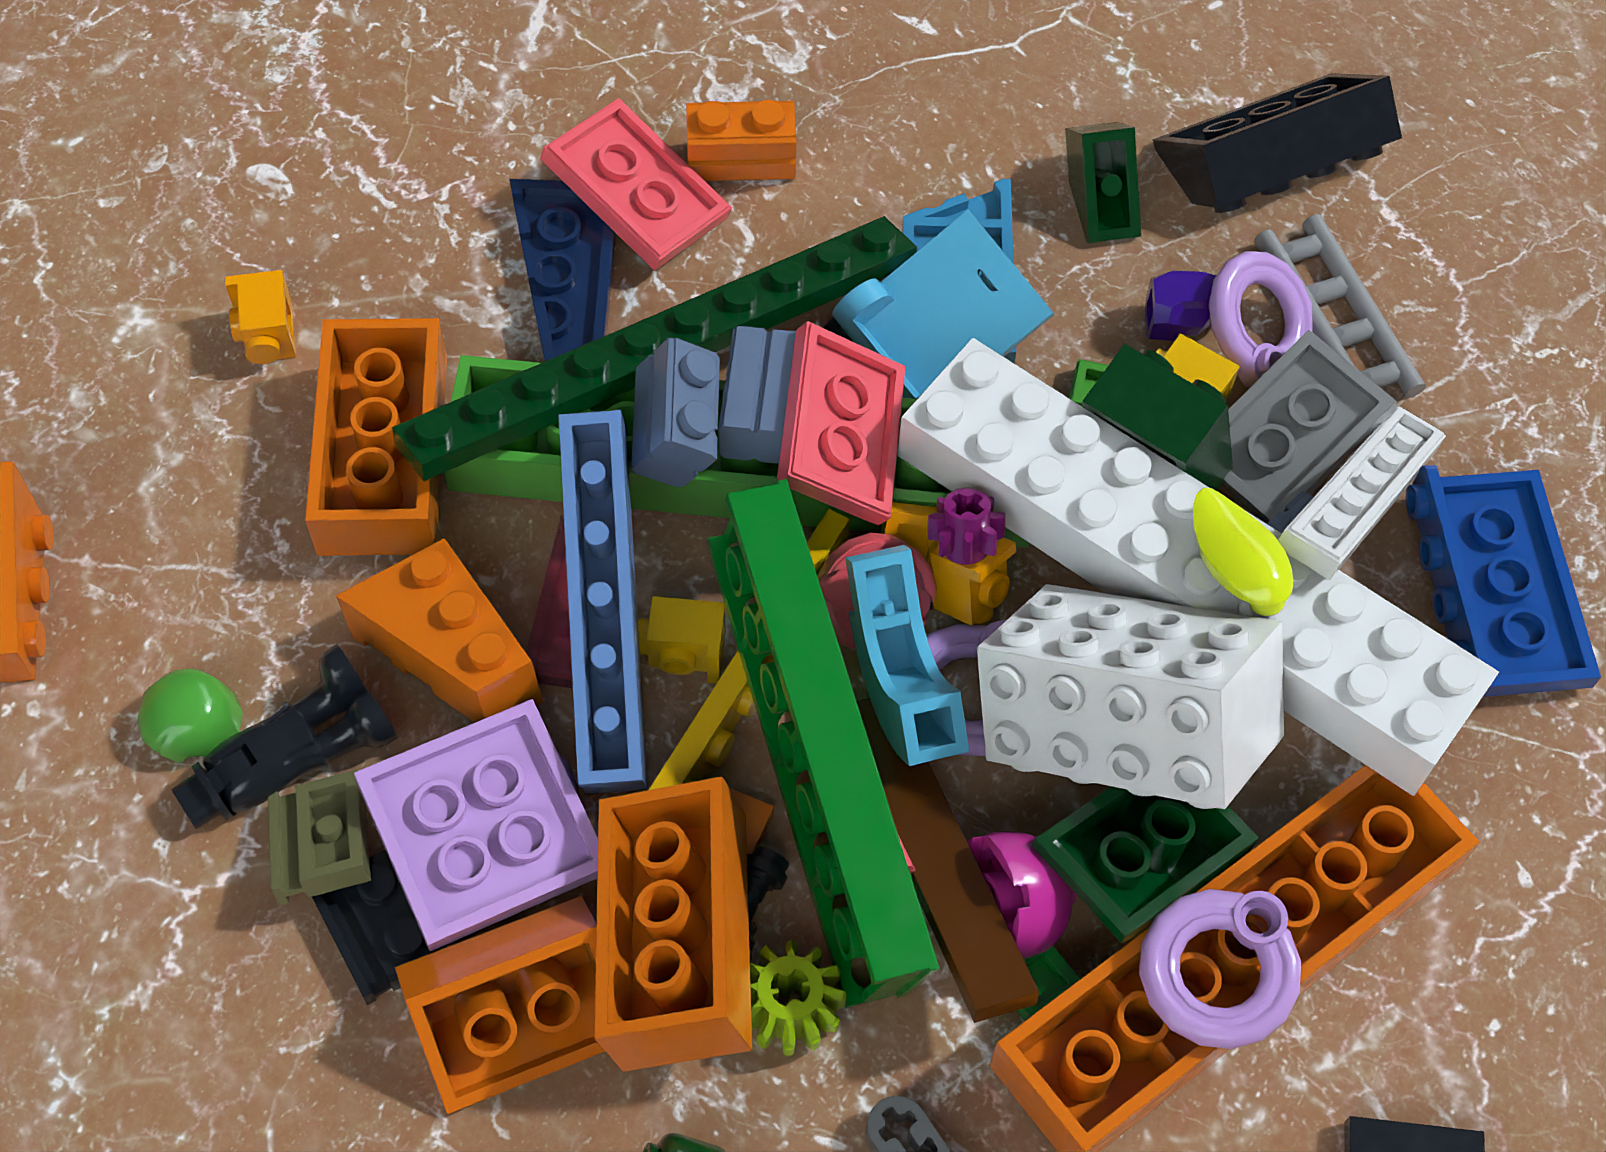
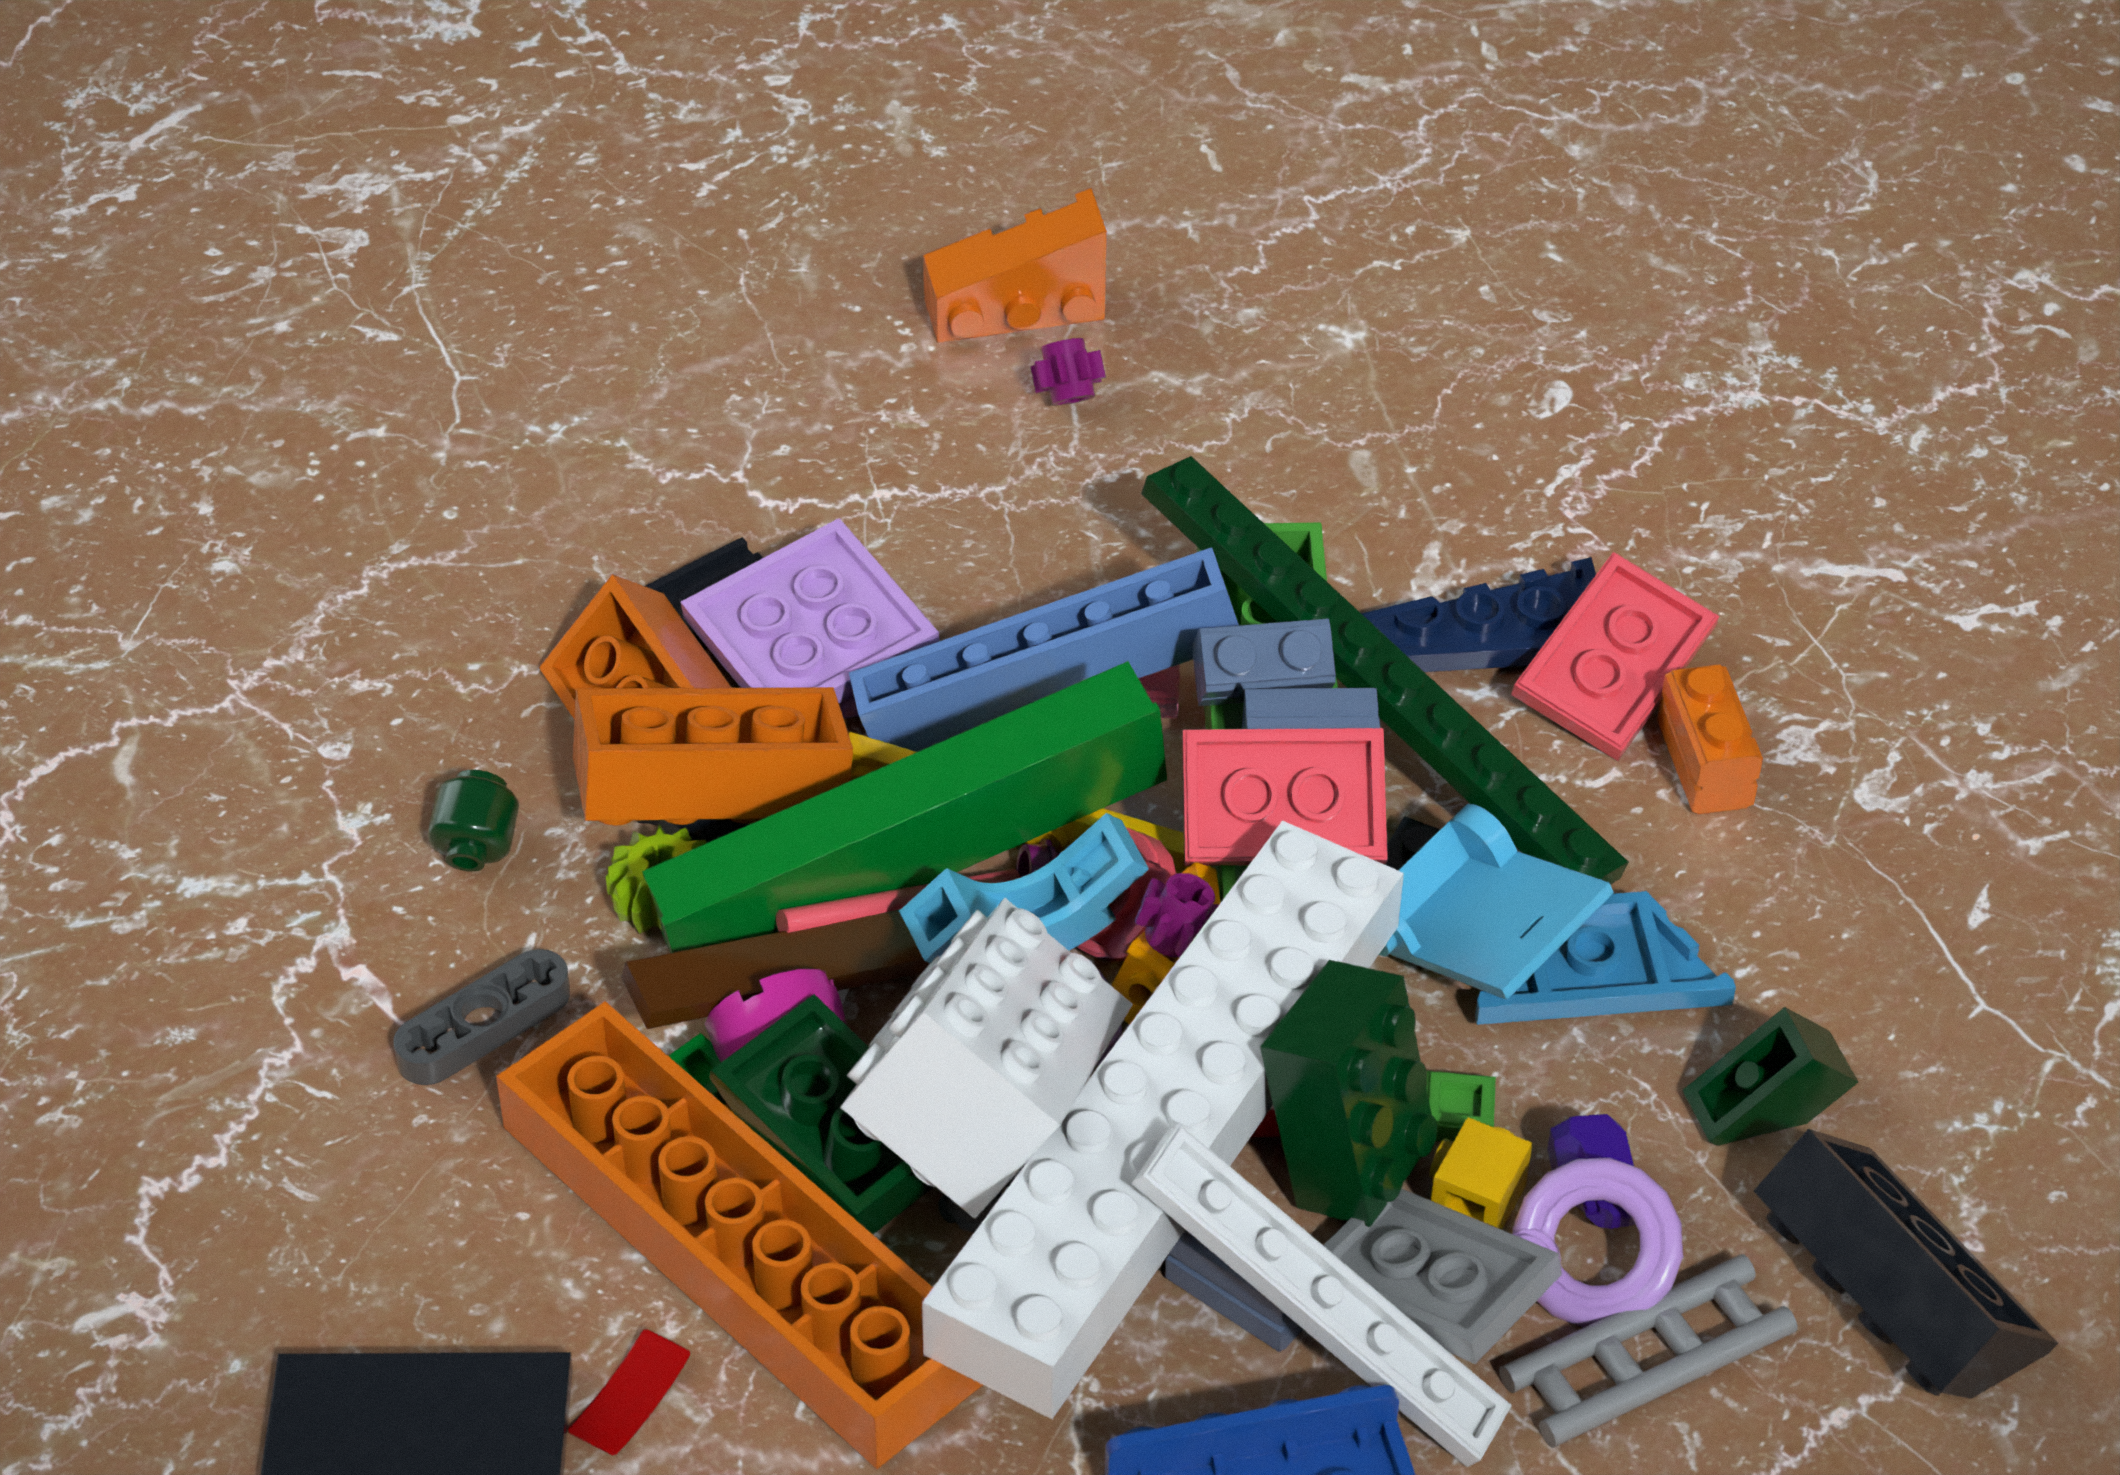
camera: 85 degrees right, 15 degrees down
bright green hair [137,668,243,763] -> none
black piece [171,644,398,829] -> none
light orange brick [225,270,296,364] -> none
olive plate [268,769,371,905] -> none
orange brick [305,318,447,556] -> none
orange wedge [336,538,544,722] -> none
lavender piece [1139,889,1301,1049] -> none
neon yellow arm [1193,488,1293,616] -> none
none -> red sticker [568,1329,690,1455]
none -> magenta gear [1030,338,1106,406]

